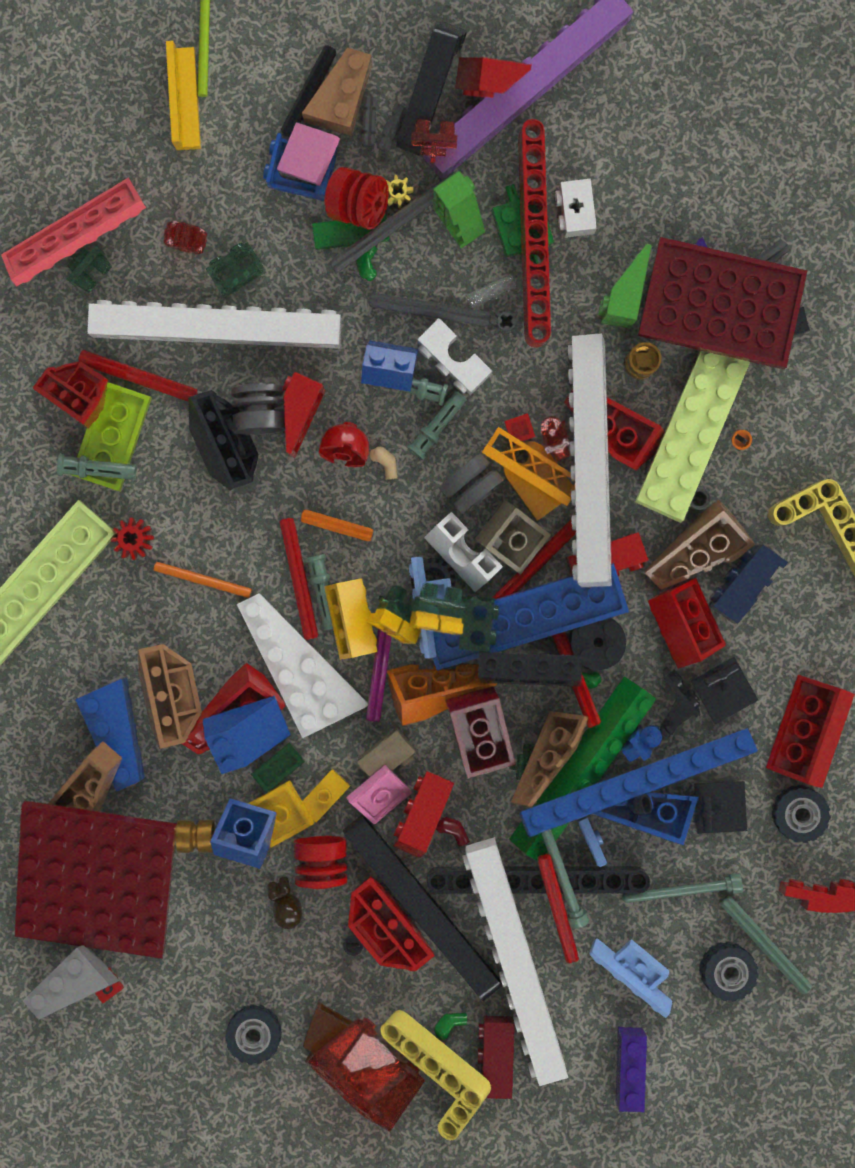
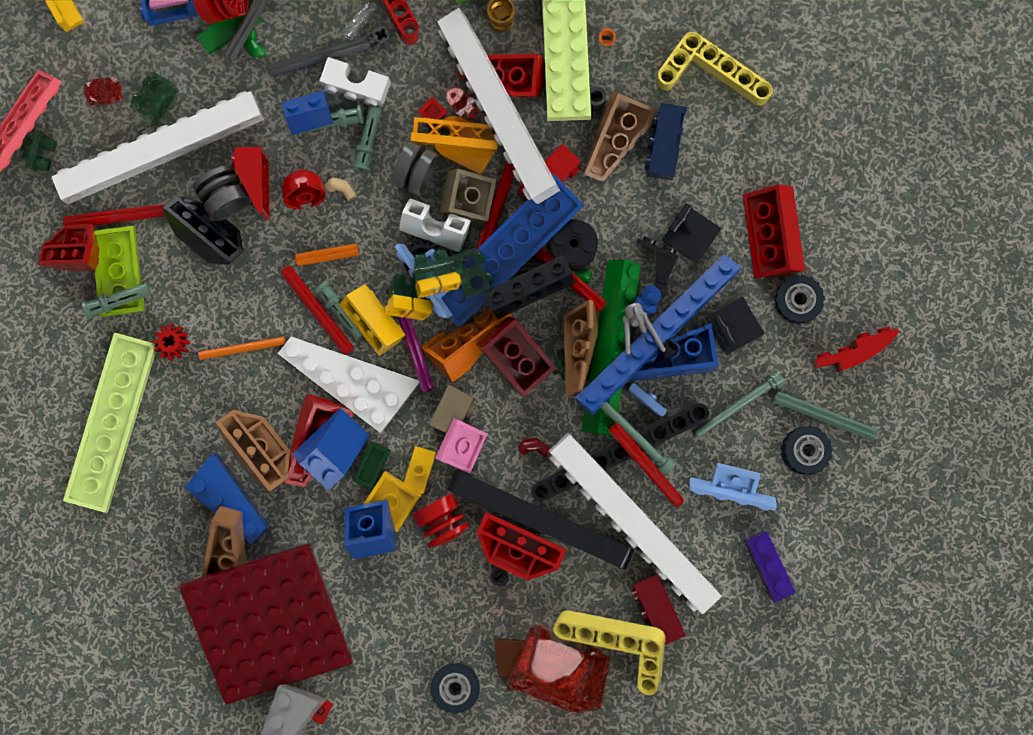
camera: 20 degrees left, 5 degrees down
pearl gold wheel [176,819,215,853] -> none
dark brown piece [267,877,302,929] -> none
red wedge [392,771,454,858] -> none
green arm [434,1013,467,1040] -> none
red slope [647,578,726,669] -> none
none -> light grey plant [622,303,665,355]

